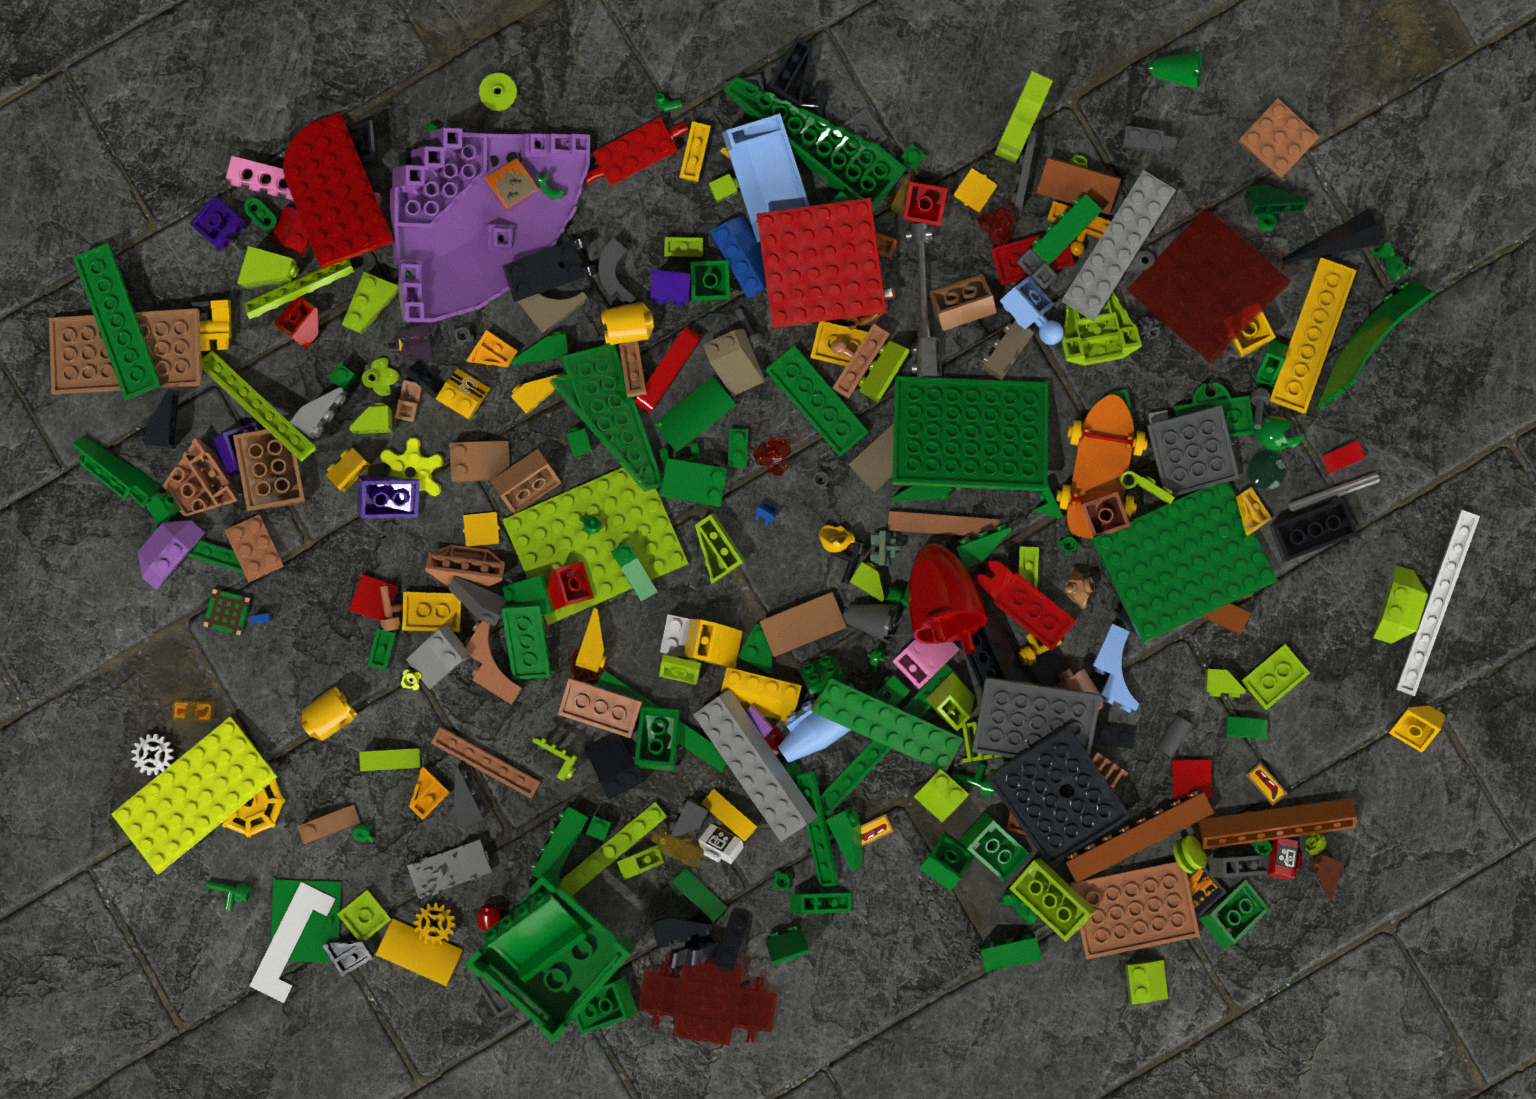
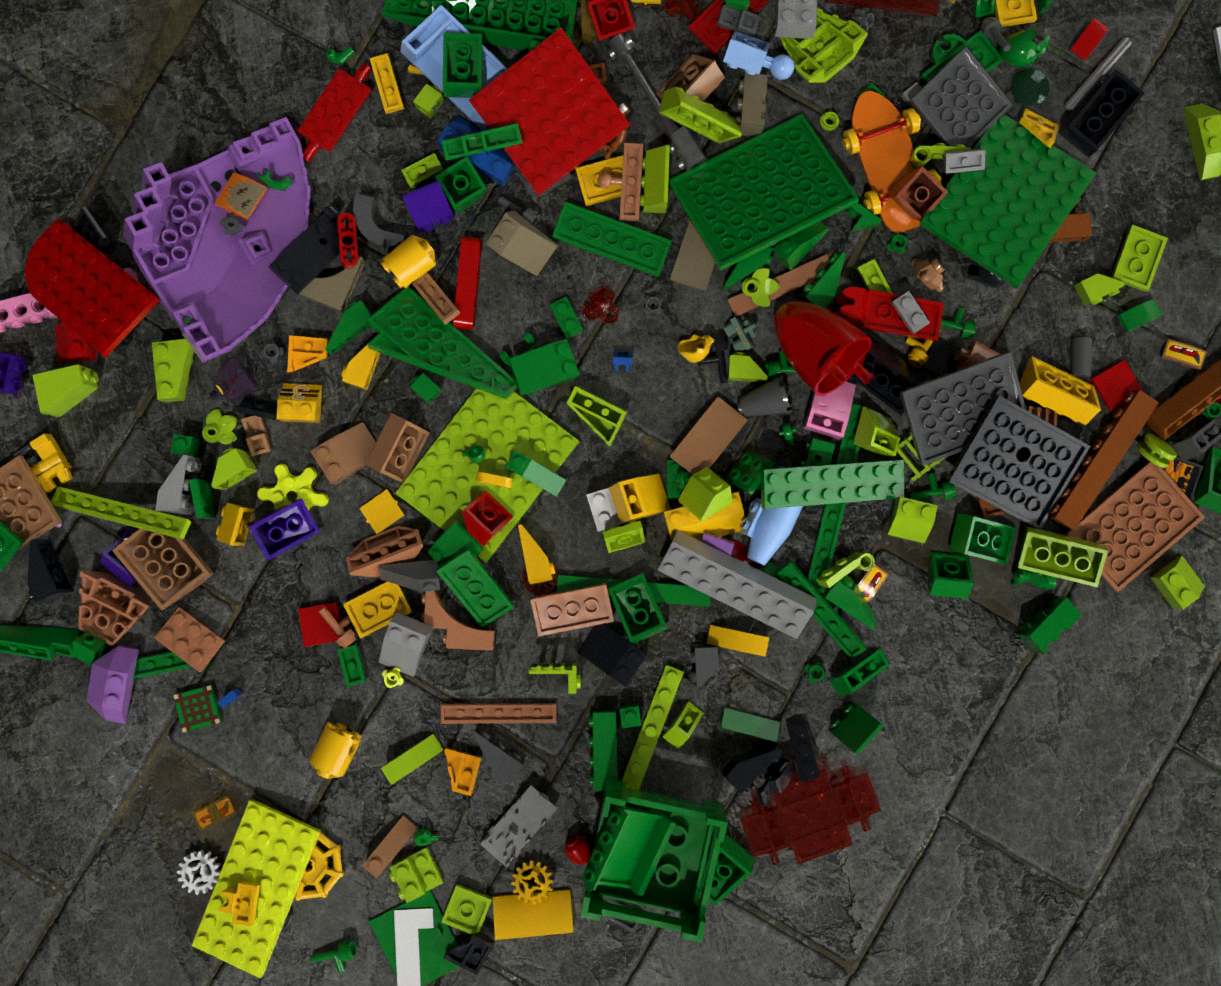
camera: 30 degrees left, 0 degrees up
lime plate [243,259,354,319] -> none
green plate [244,198,278,231] -> none
red slope [274,296,318,349] -> none
lime plate [479,73,517,111] -> none
clear yellow hinge [651,833,704,868] -> none
green slope [653,376,736,454] -> none
white piece [698,824,744,864] -> none
light blue arch [1092,624,1139,713] -> none
none -> green tile [189,479,216,519]
none -> yellow plate [218,881,260,926]
none -> dark grey plate [220,214,243,236]
none -> red beam [337,213,358,269]
none -> lime plate [389,846,444,903]
none -> green slope [441,124,522,161]
none -> green slope [443,33,482,98]
none -> yellow beam [476,472,513,488]
none -> lime slope [659,87,742,144]
none -> green piece [675,471,690,491]
none -> lime slope [679,467,733,522]
none -> lime plate [742,268,780,307]
none -> green slope [773,222,829,271]
none -> lime plate [816,552,874,588]
none -> lime plate [820,112,839,131]
none -> light grey plate [891,291,930,334]
none -> green piece [940,308,977,339]
none -> light grey plate [944,149,985,174]
none -> yellow slope [1020,356,1101,425]

